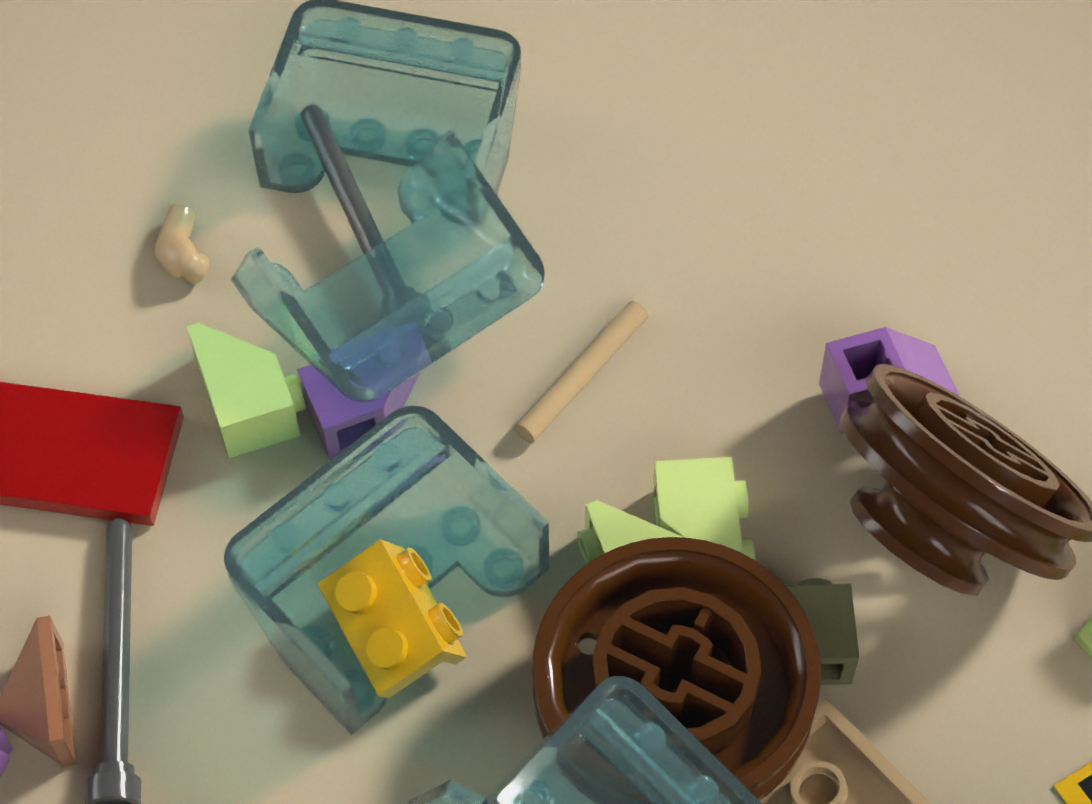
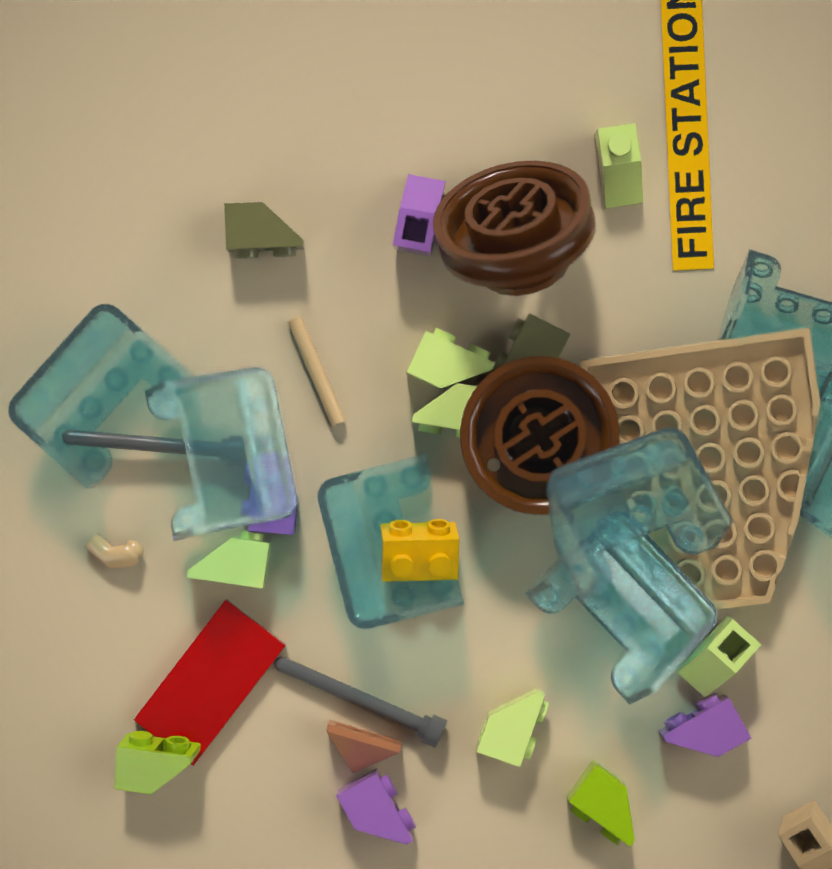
camera: 60 degrees left, 30 degrees up
none -> olive slope [224,202,304,259]

